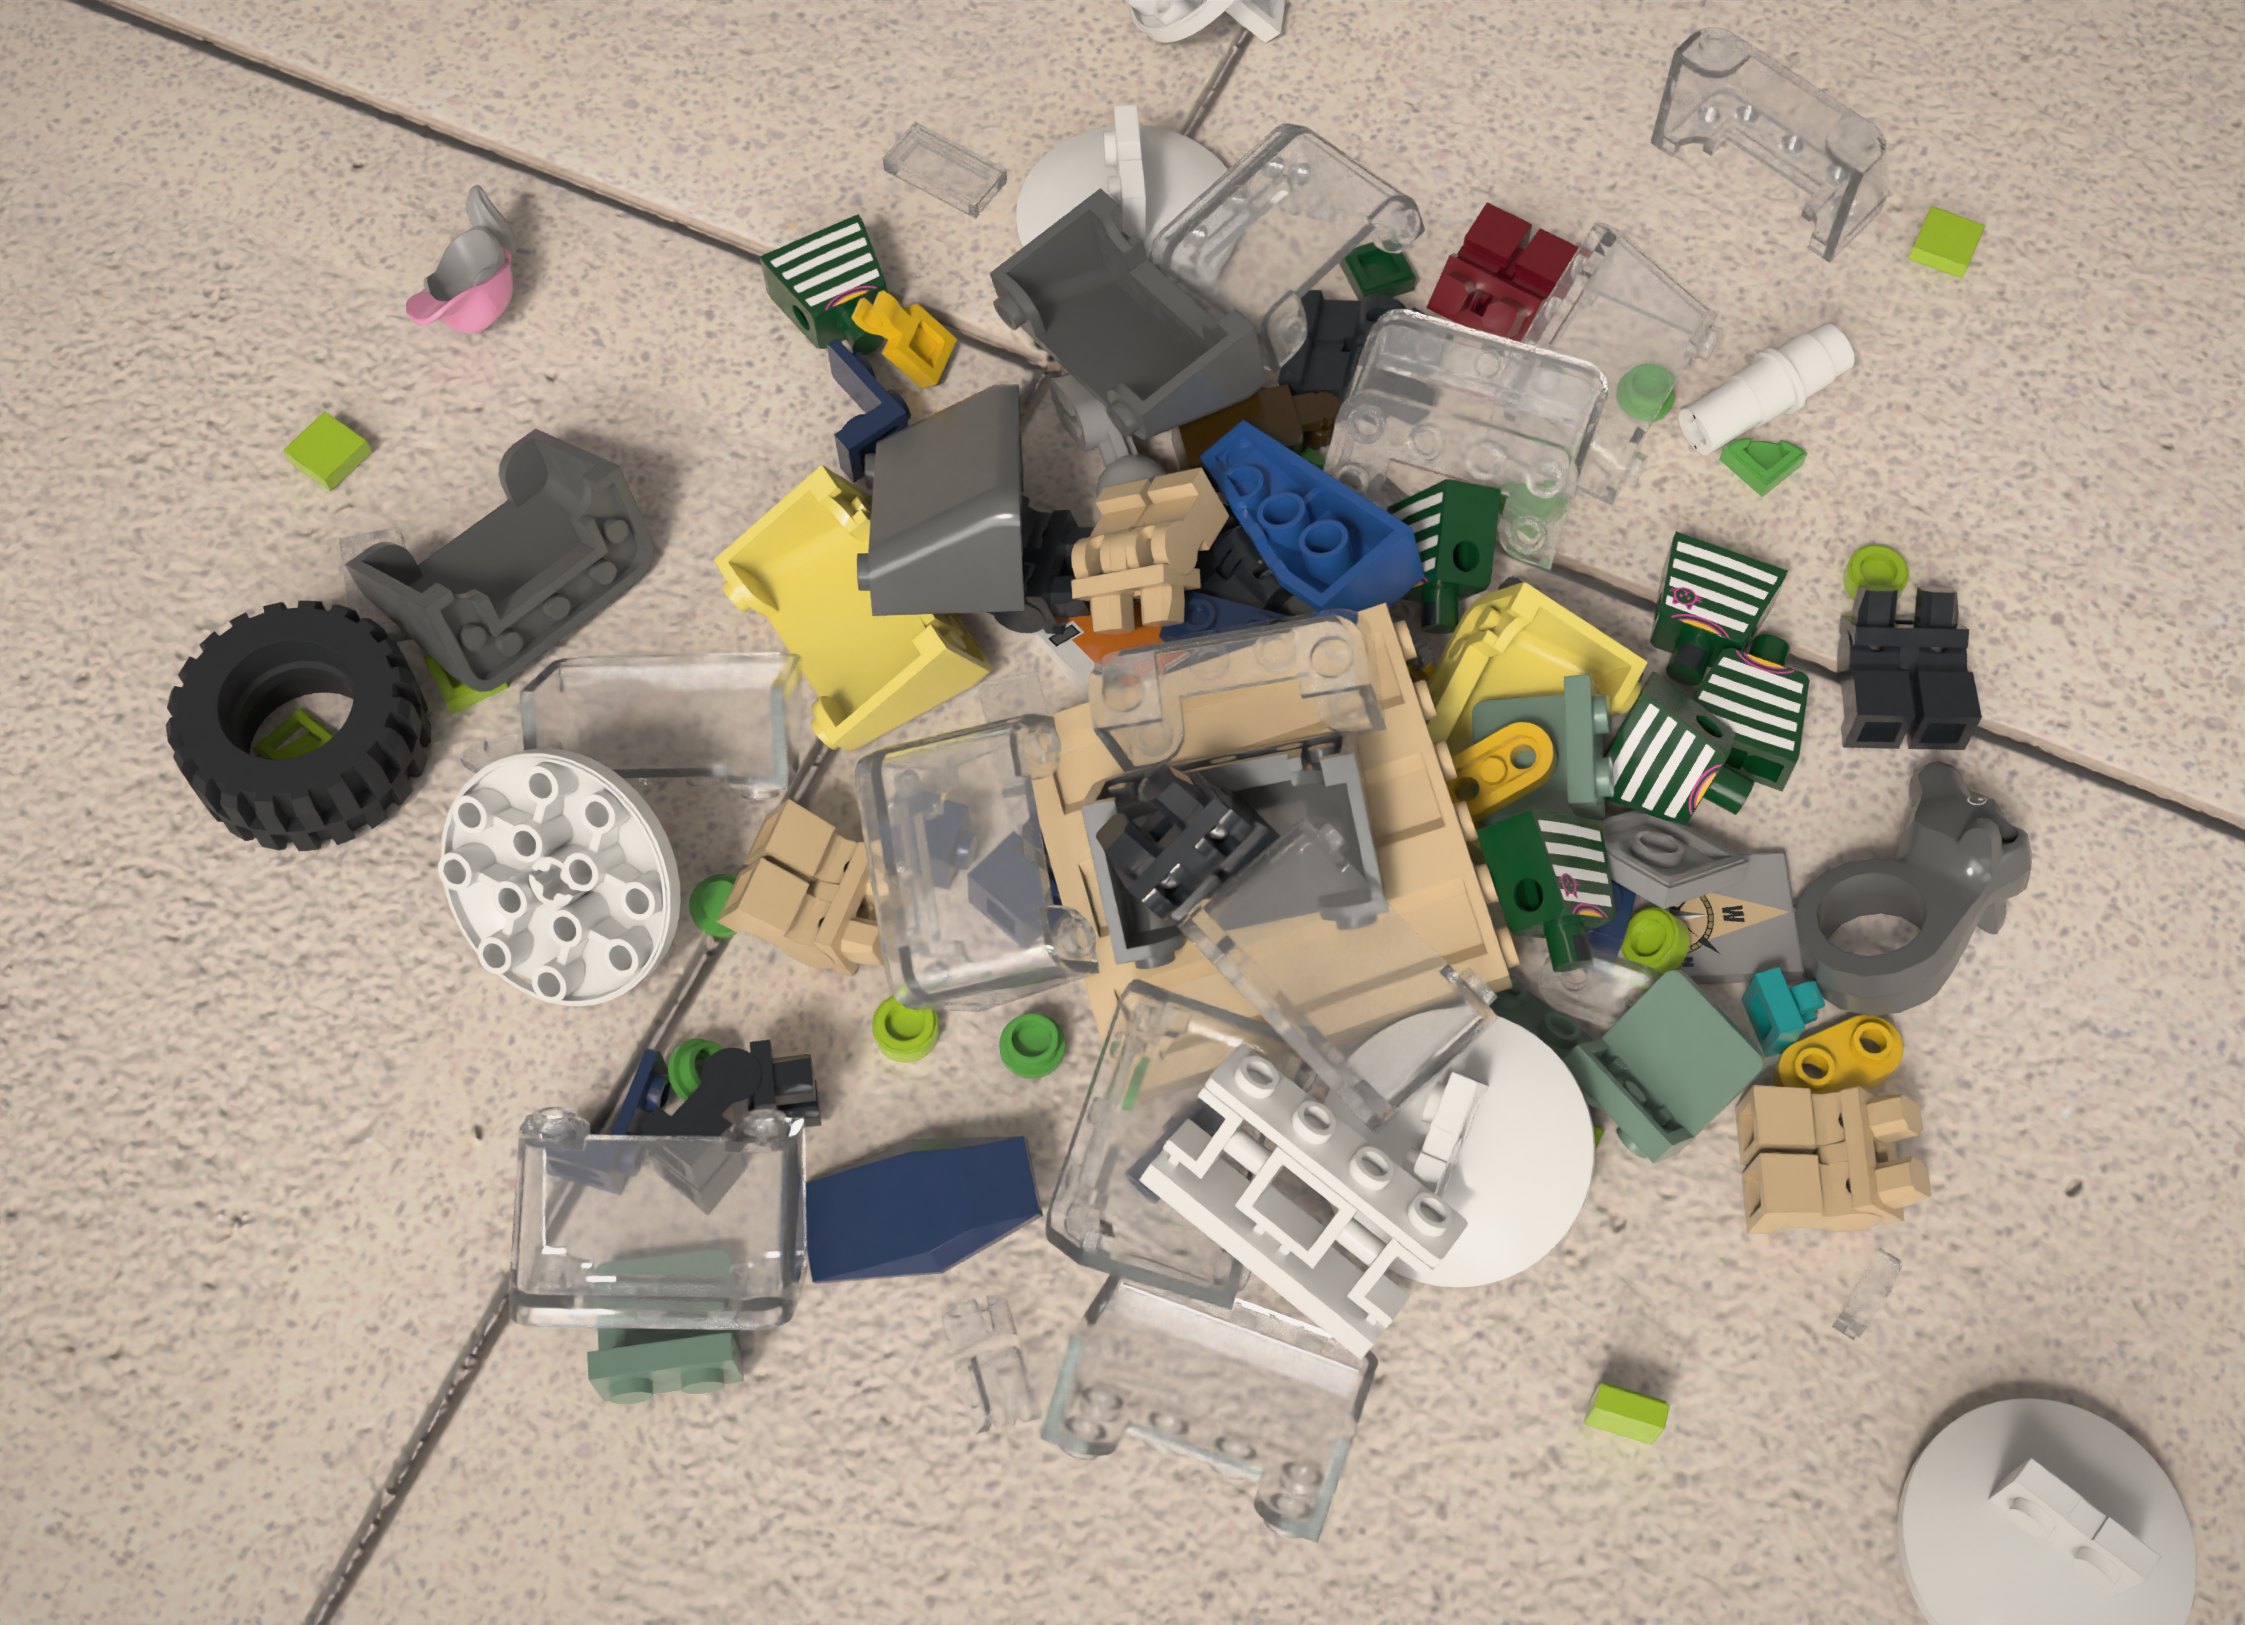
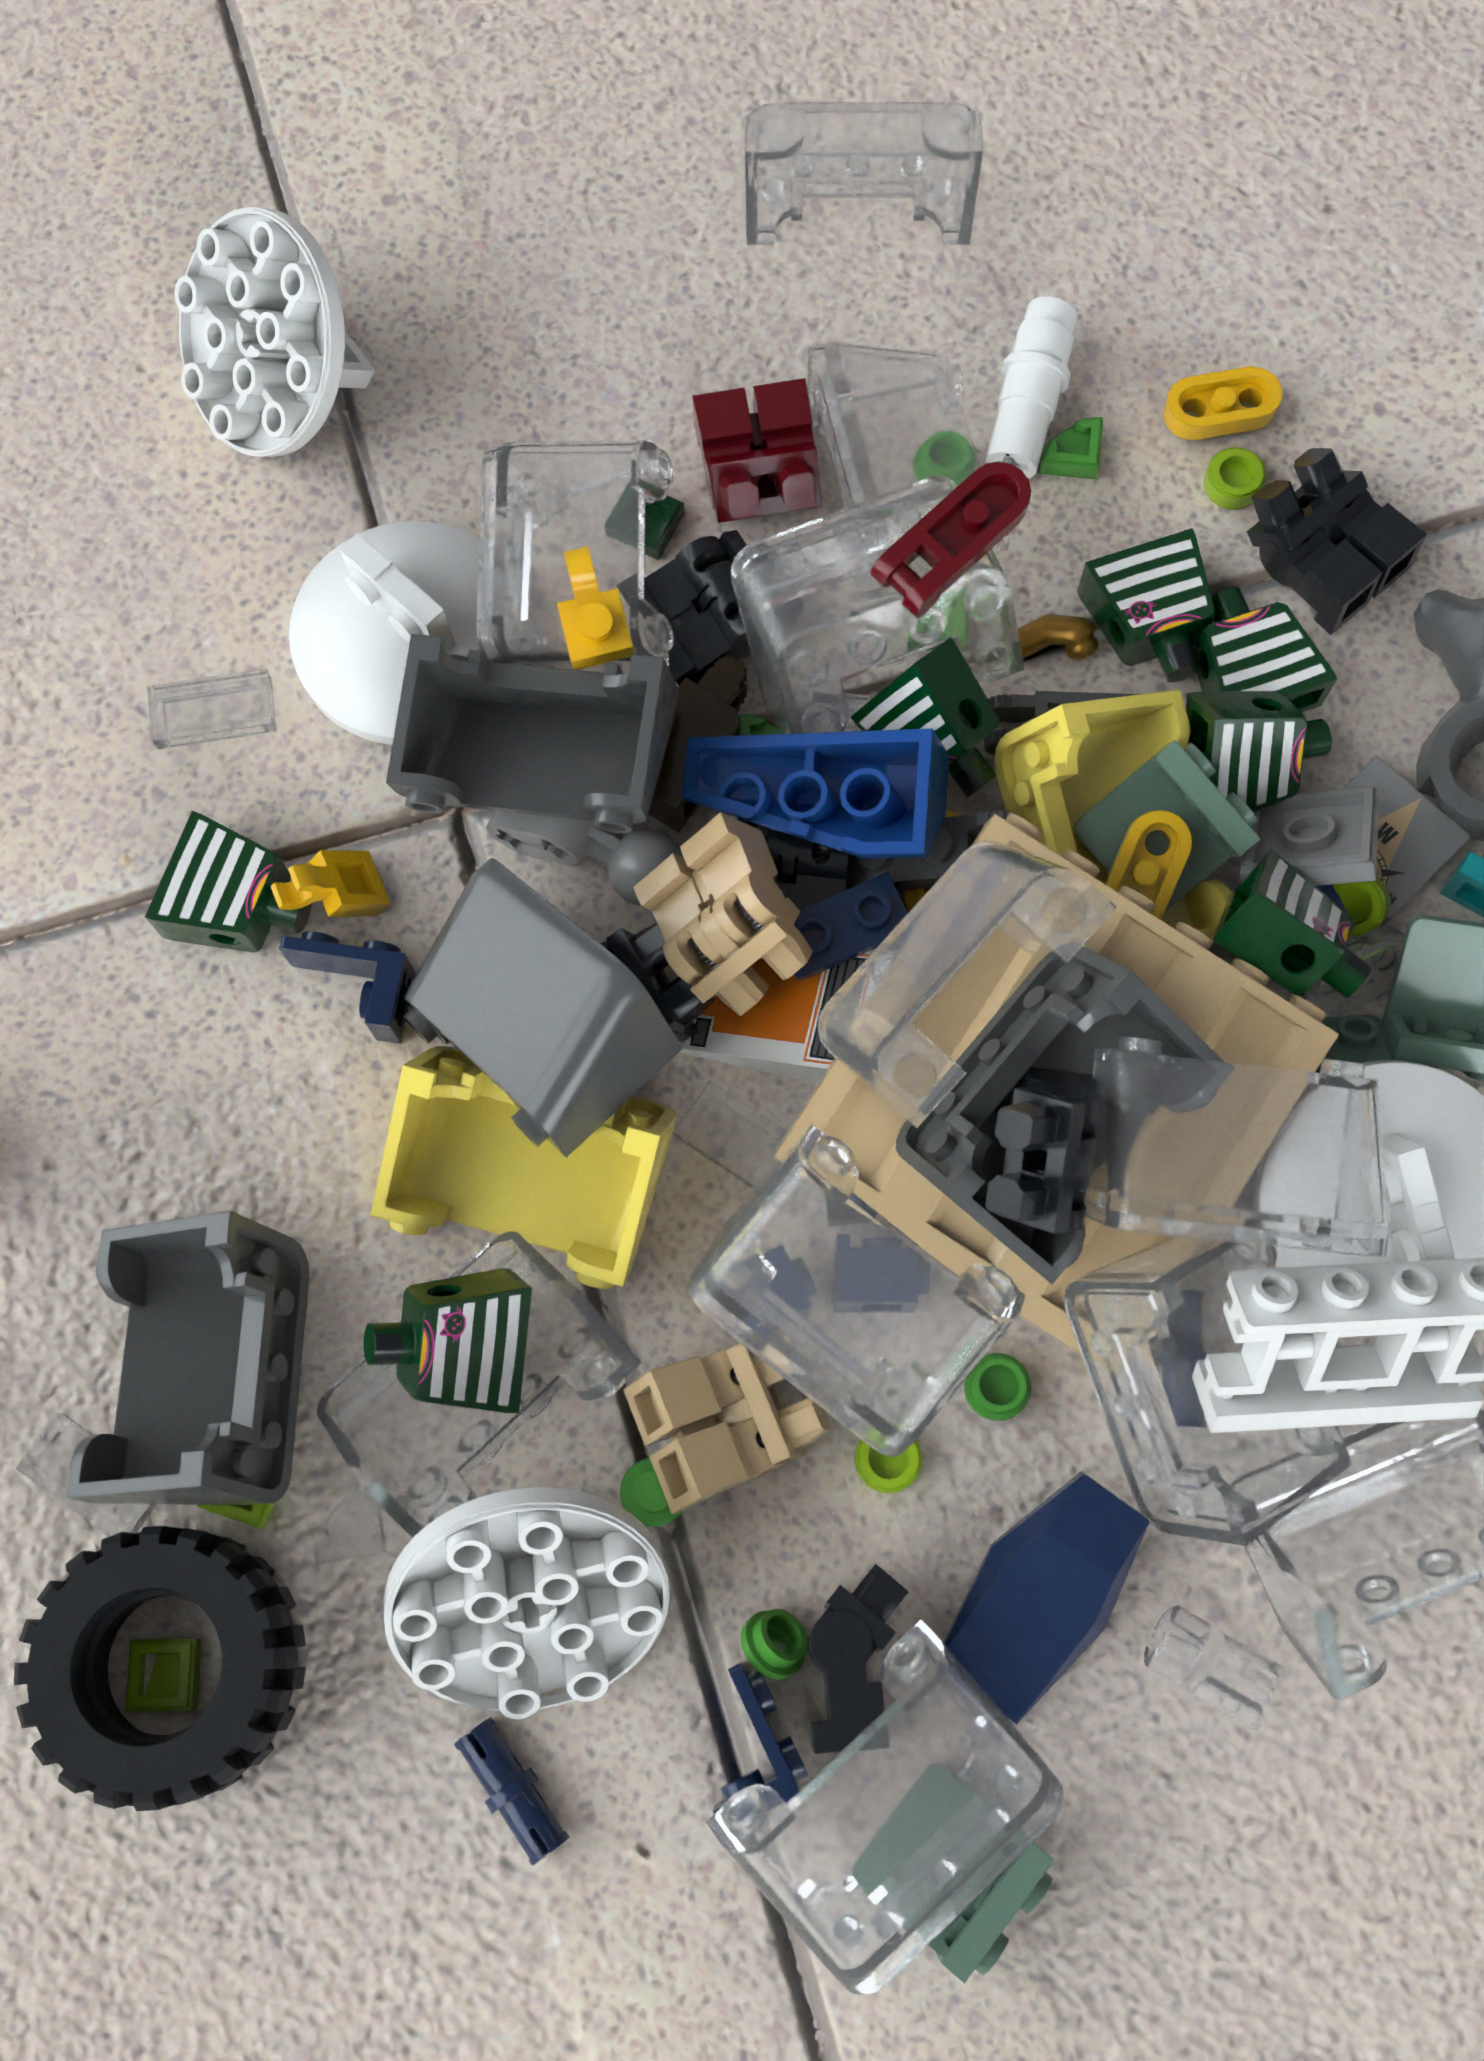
camera: 40 degrees left, 10 degrees up
lime tile [1908,206,1986,279] -> none
none -> dark green torso [363,1268,532,1413]
none -> dark blue pin [454,1717,570,1866]
none -> yellow plate [557,546,634,670]
none -> dark red plate [870,461,1032,618]
none -> pearl gold arm [1005,614,1099,661]
none -> yellow plate [1163,366,1283,440]

